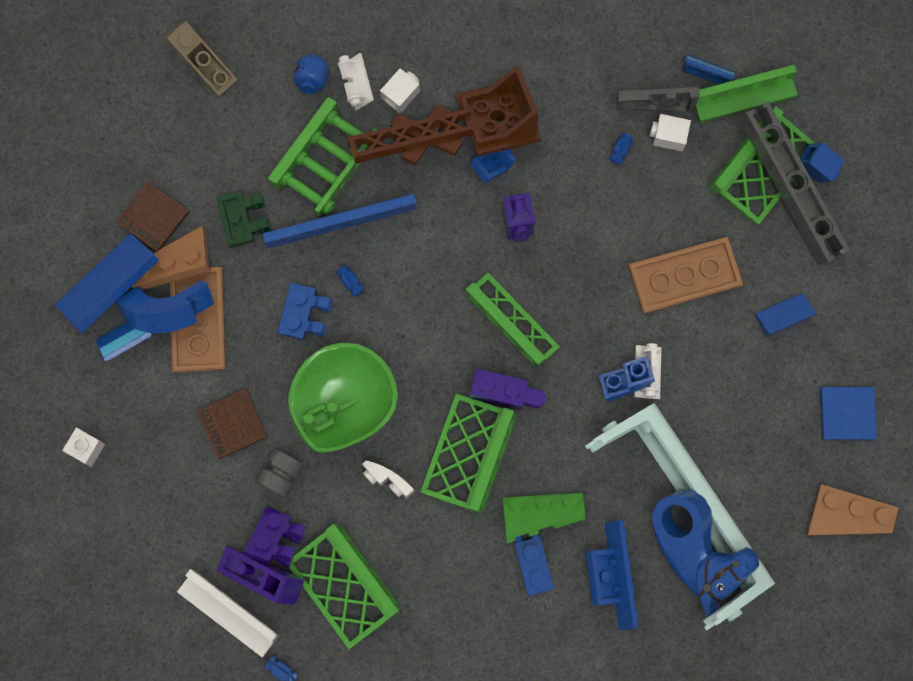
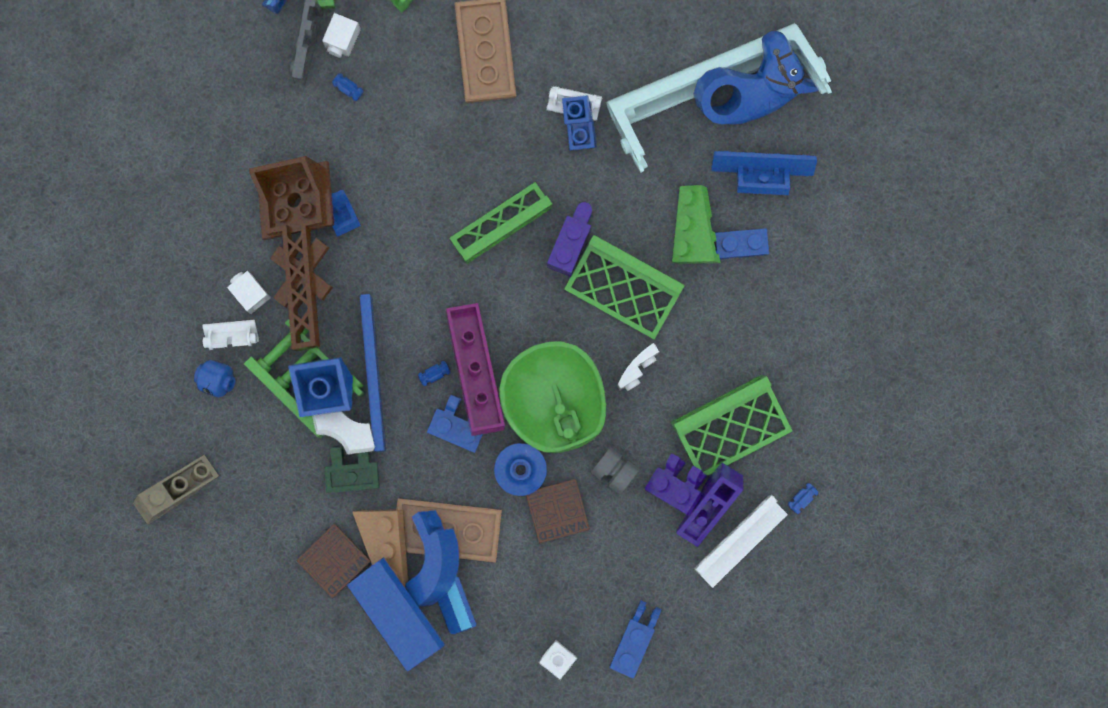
camera: 80 degrees left, 5 degrees up
dark purple brick [502,193,535,242] -> none
none -> blue slope [289,357,353,417]
none -> white tile [312,411,375,454]
none -> magenta piece [446,303,505,436]
none -> blue dish [494,443,547,496]
none -> blue hinge [609,601,661,679]

